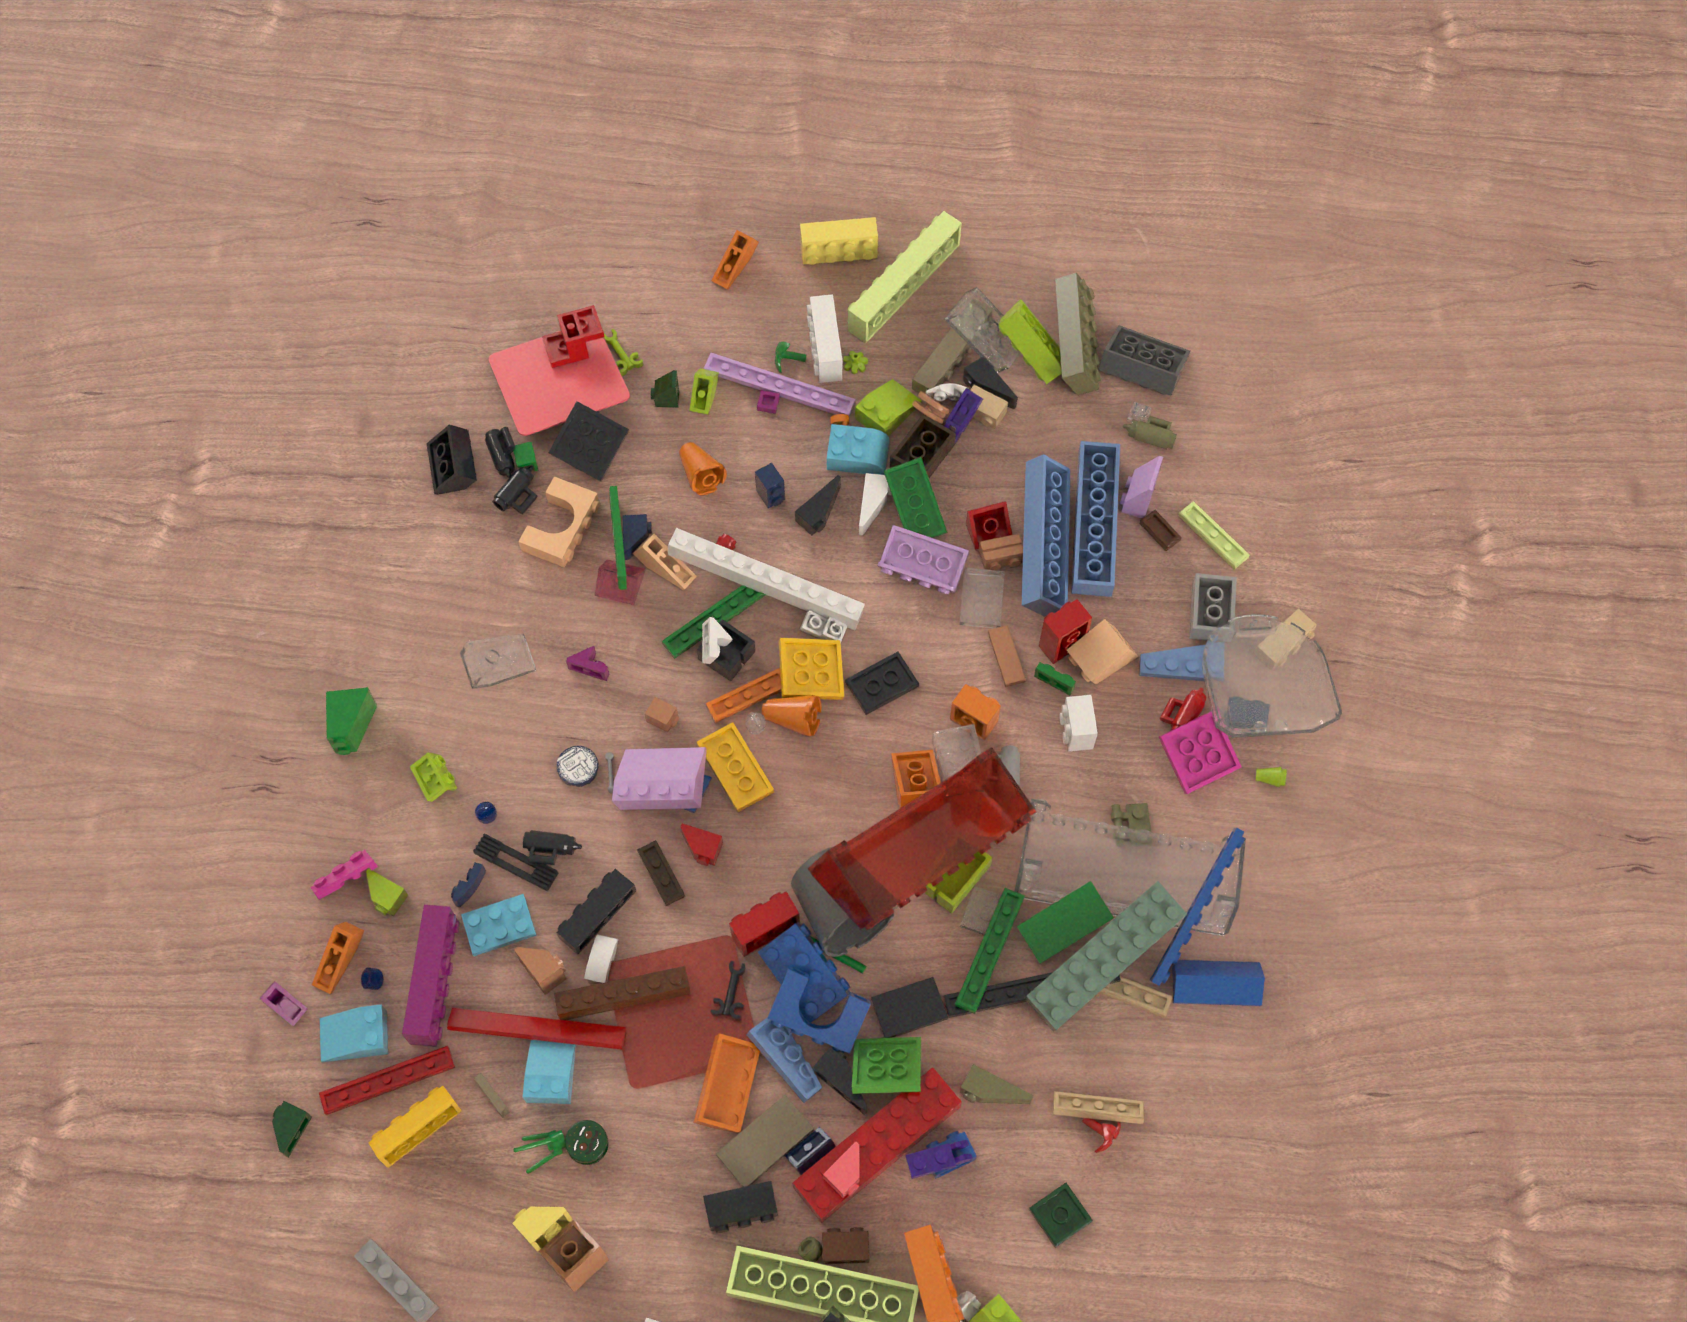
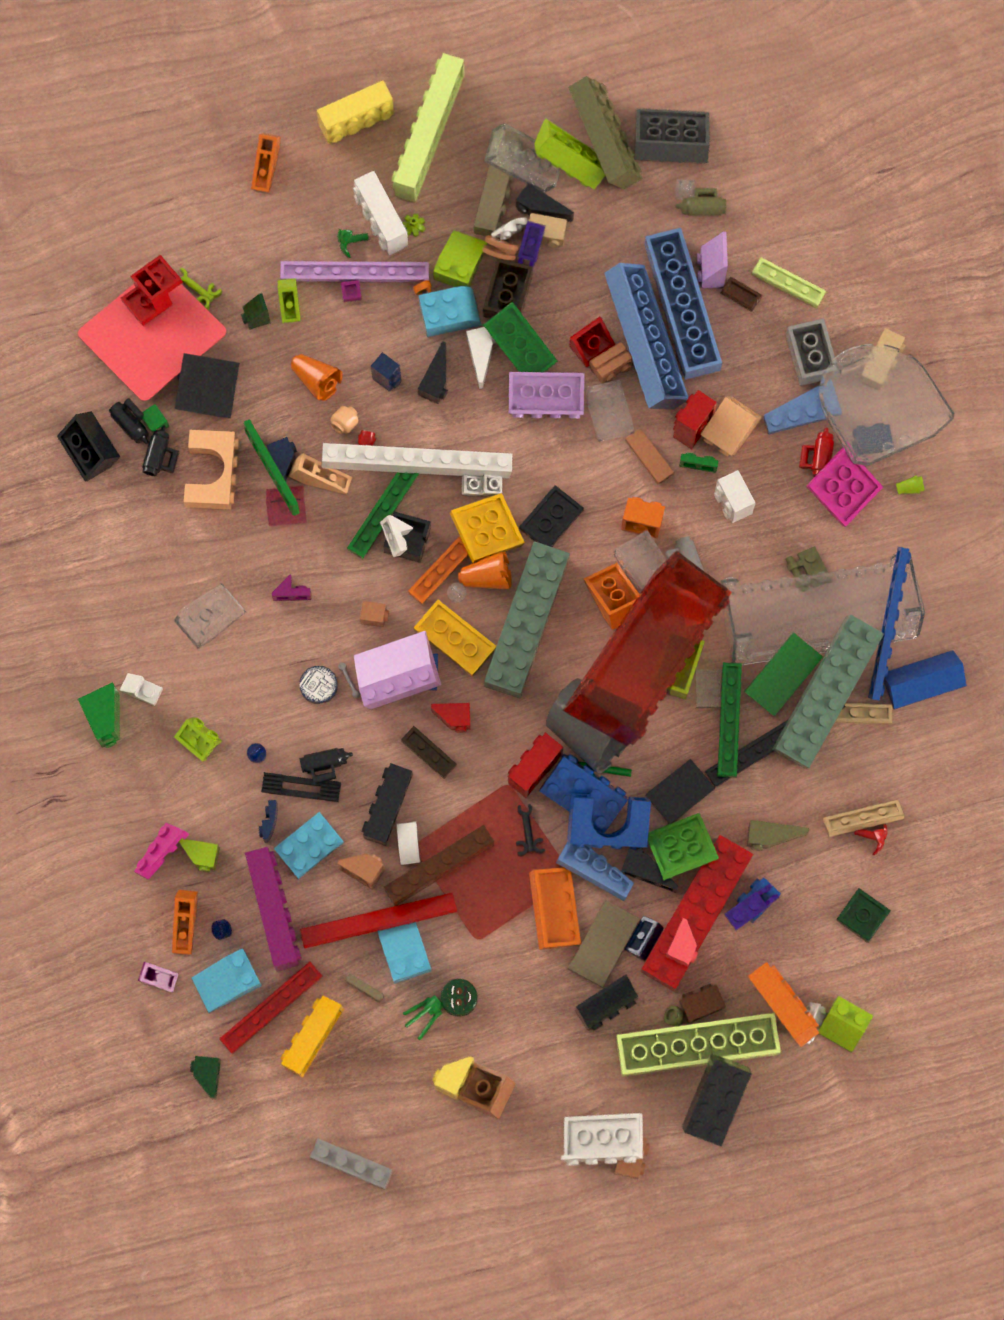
camera: 20 degrees left, 10 degrees up
none -> white slope [120,673,163,706]
none -> light nougat head [331,406,359,434]
none -> sand green brick [484,541,570,699]

